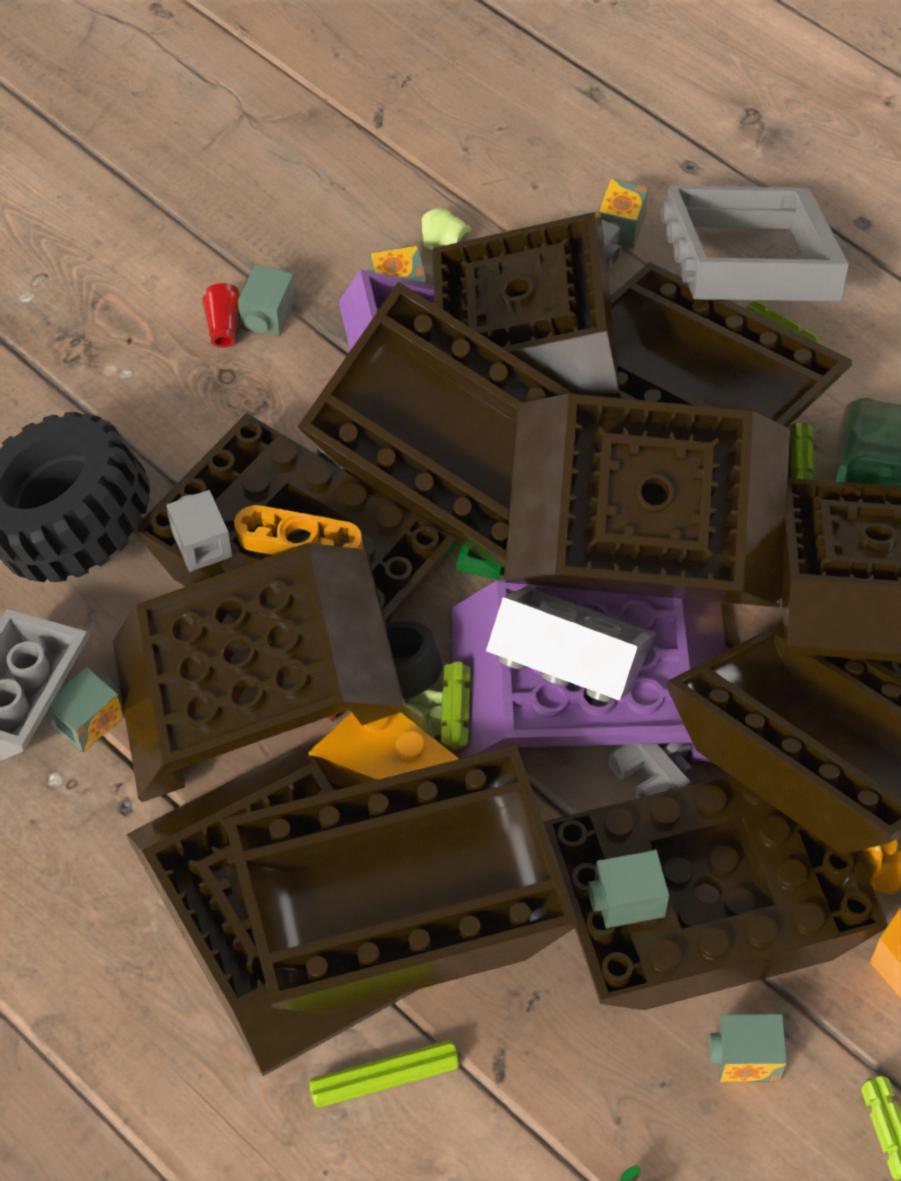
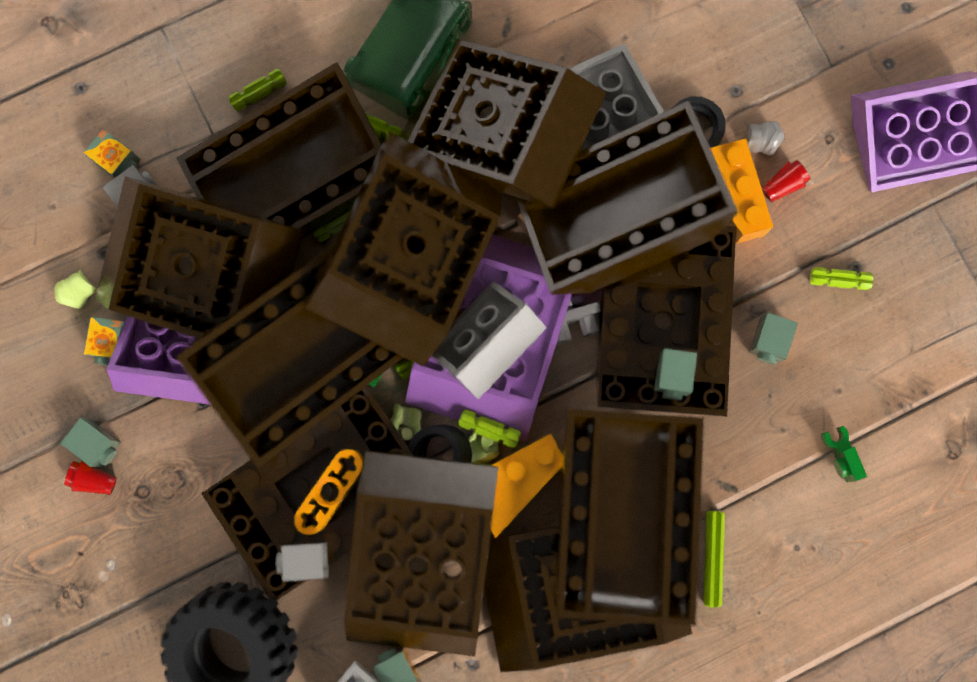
camera: 70 degrees left, 25 degrees up
light grey window [659,185,849,301] -> none
none -> yellowish green arm [390,403,422,442]

